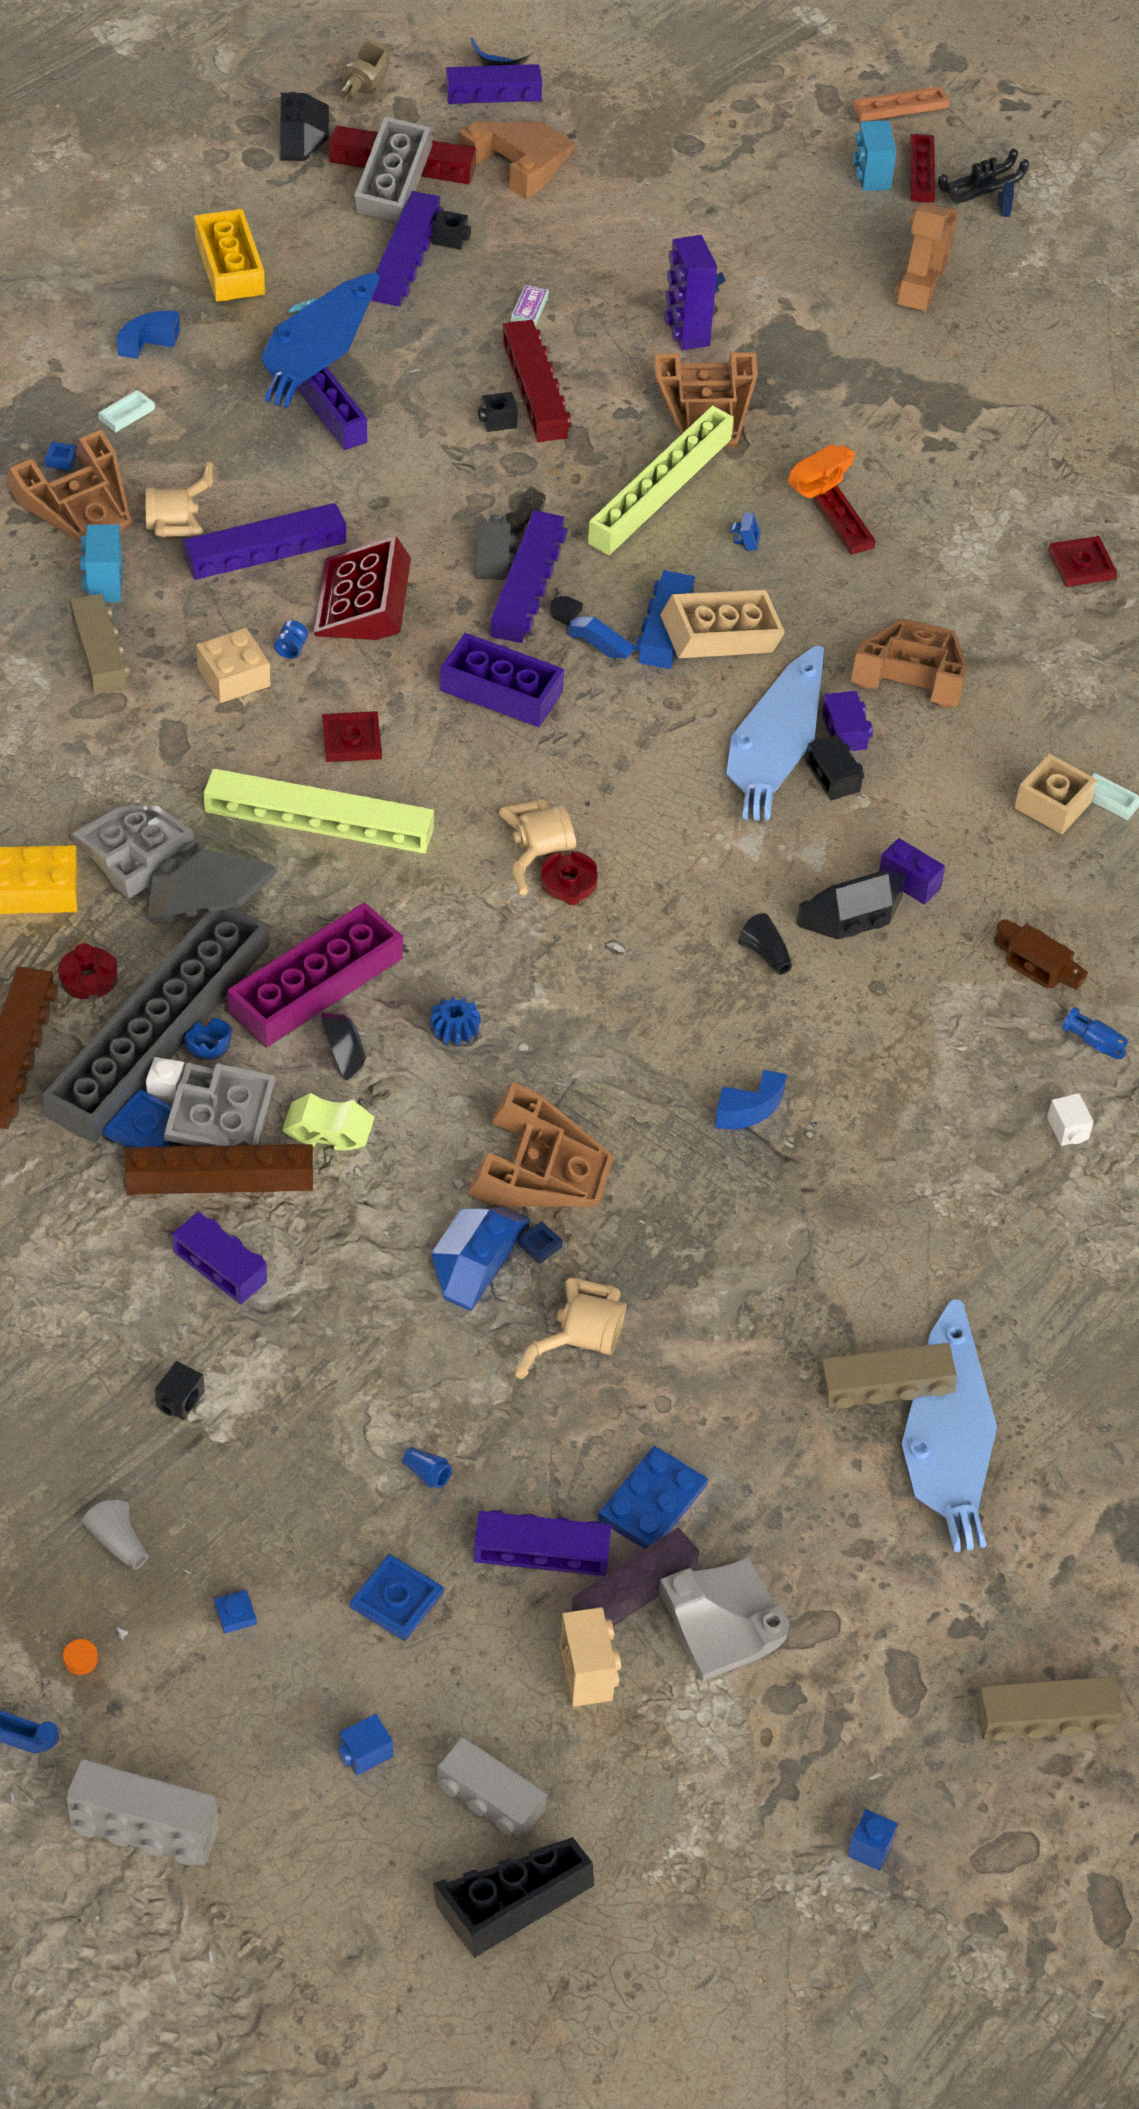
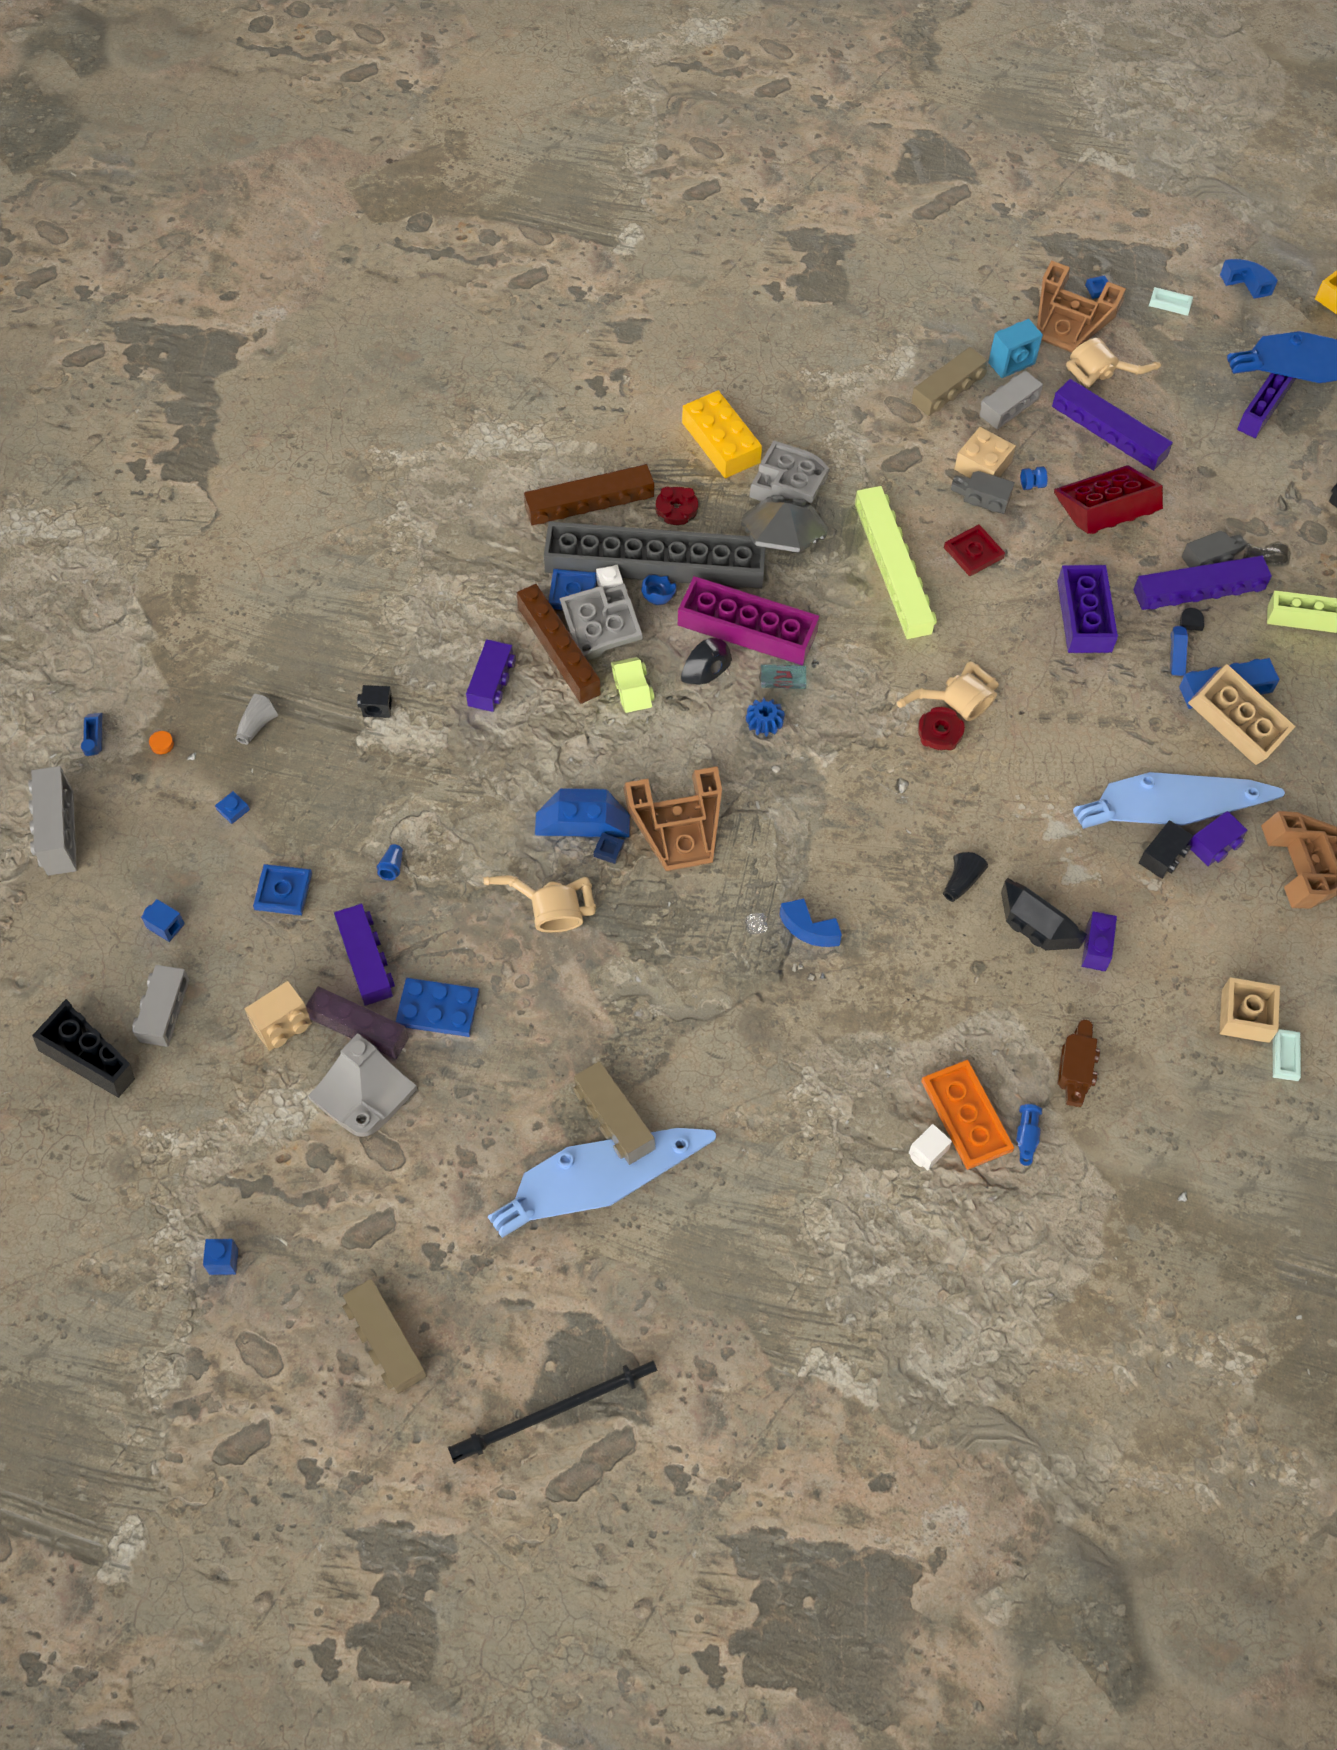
camera: 65 degrees right, 10 degrees up
none -> clear bush [745,913,768,934]
none -> clear light blue tile [761,664,806,689]
none -> orange plate [921,1060,1014,1170]
none -> dark grey hinge [951,471,1015,514]
none -> light grey brick [979,371,1043,430]

